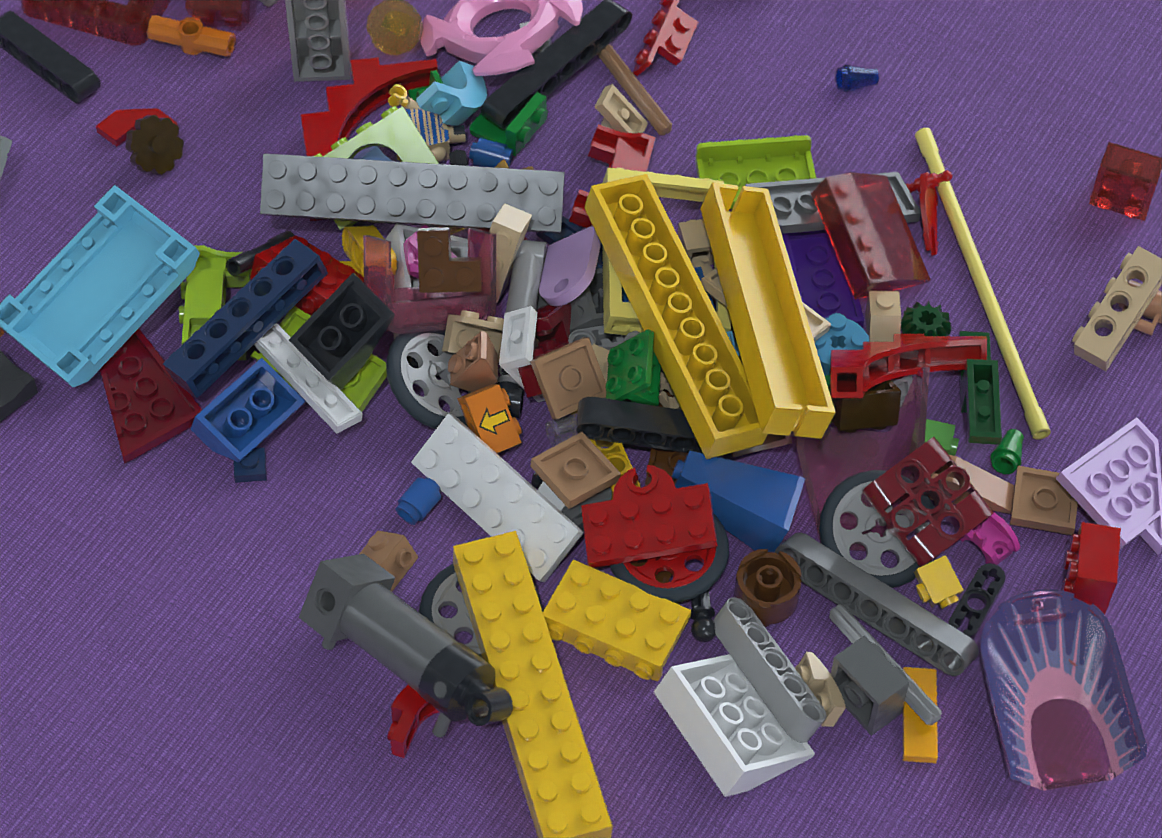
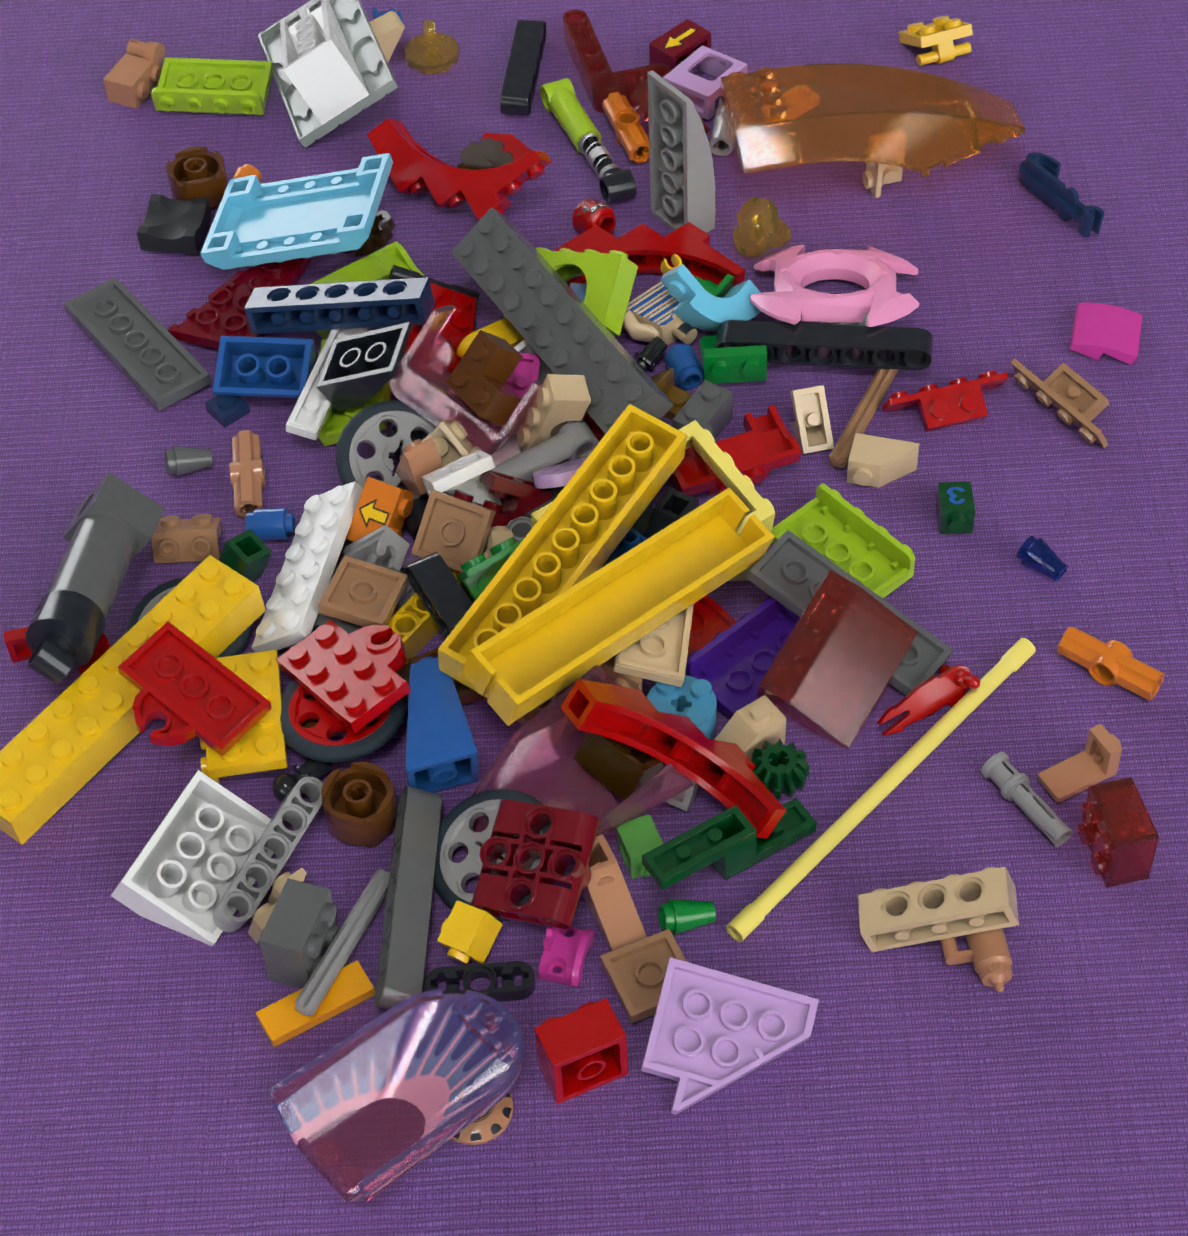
camera: 60 degrees right, 5 degrees down
none -> dark grey plate [64,277,212,411]
none -> red plate [118,621,272,756]
none -> dark grey cone [165,446,213,477]
none -> dark green brick [219,529,272,581]
none -> nougat piece [229,430,266,520]
none -> light grey hinge [343,525,410,572]
none -> red arch [366,118,552,220]
none -> piece [540,78,637,205]
none -> red head [572,199,616,234]
none -> dark grey hinge [672,381,733,453]
none -> tan slope [847,433,920,488]
none -> dark green brick [936,481,975,534]
none -> light grey pin [981,752,1073,847]
none -> nougat bracket [1038,724,1123,802]
none -> orange piece [1057,626,1165,700]

